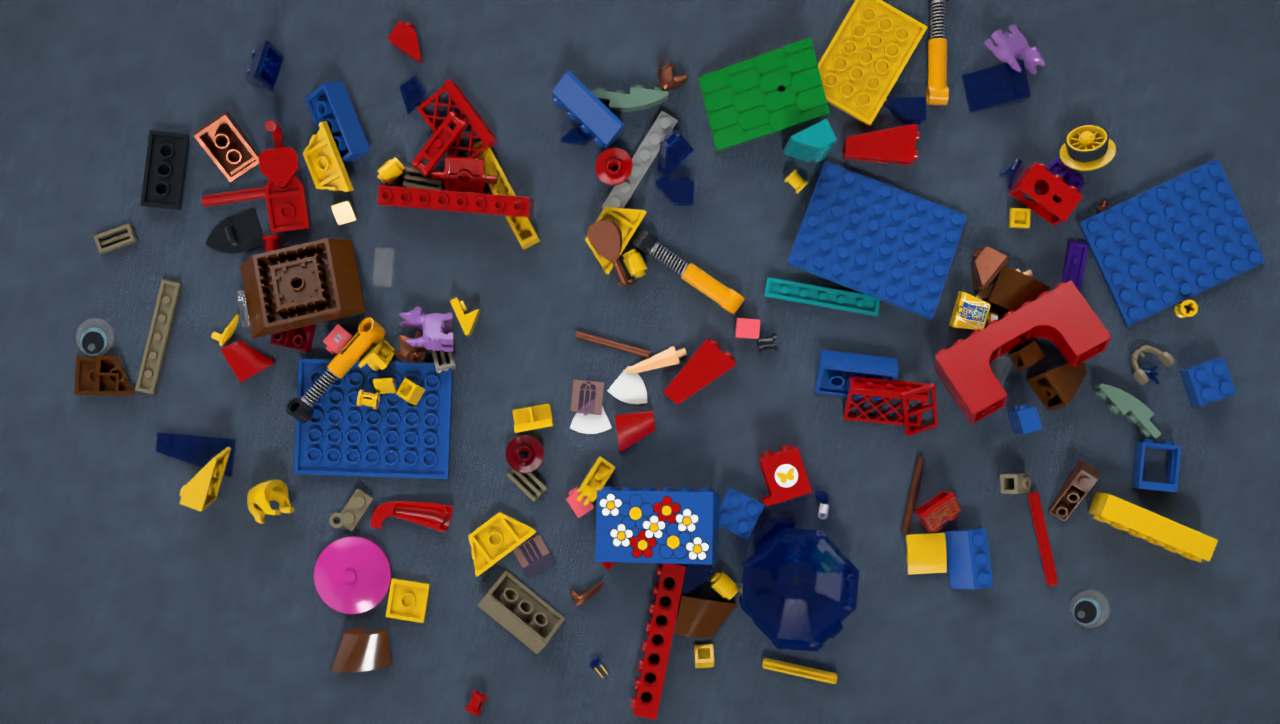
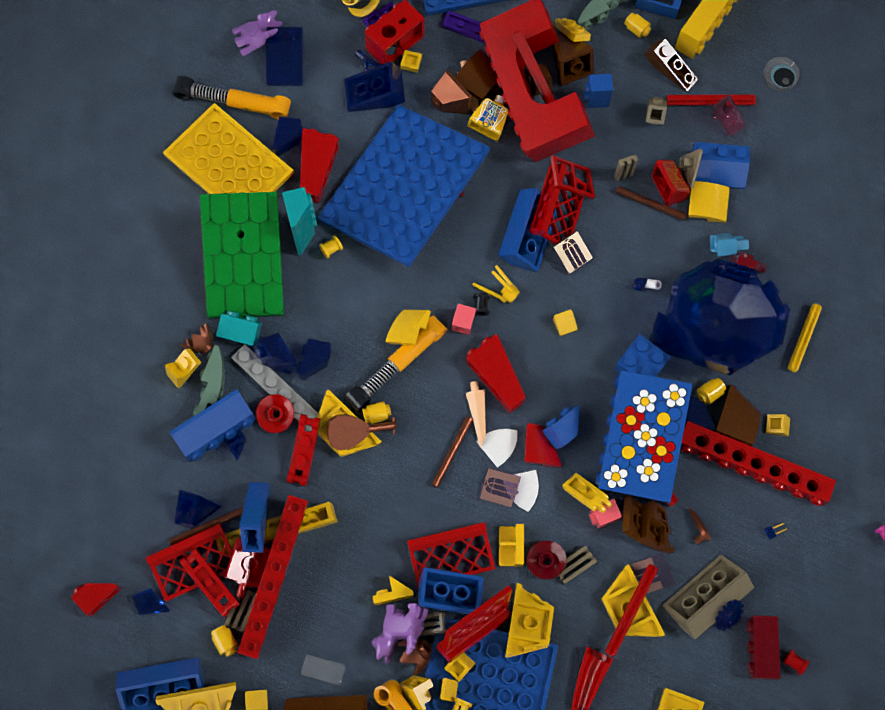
camera: 80 degrees left, 15 degrees down
red container [757,444,812,506] -> none
teal plate [764,277,880,316] -> none
none -> yellow slope [165,348,201,388]
none -> copper bar [168,507,243,546]
none -> clear blue slope [174,489,222,529]
none -> teal brick [216,310,262,346]
none -> blue slope [240,482,271,553]
none -> red plate [286,414,321,487]
none -> clear blue slope [344,61,405,112]
none -> yellow slope [385,310,431,345]
none -> red fence [407,522,496,588]
none -> blue slope [418,567,483,614]
none -> red fence [436,585,513,663]
none -> yellow plant [472,265,520,303]
none -> yellow wing [505,583,554,658]
none -> red axle [512,30,555,104]
none -> blue slope [542,406,580,449]
none -> piece [552,231,593,275]
none -> yellow slope [553,309,578,336]
none -> yellow hinge [555,18,591,42]
none -> red axle [605,564,658,657]
none -> dark tan tile [614,155,638,181]
none -> reddish brown slope [622,495,675,554]
none -> yellow brick [624,12,651,38]
none -> dark tan piece [679,149,703,188]
none -> dark azure piece [710,233,749,257]
none -> clear pink slope [713,95,745,136]
none -> clear blue gear [715,599,744,631]
none -> dark red wing [729,253,767,273]
none -> dark red brick [746,616,780,680]

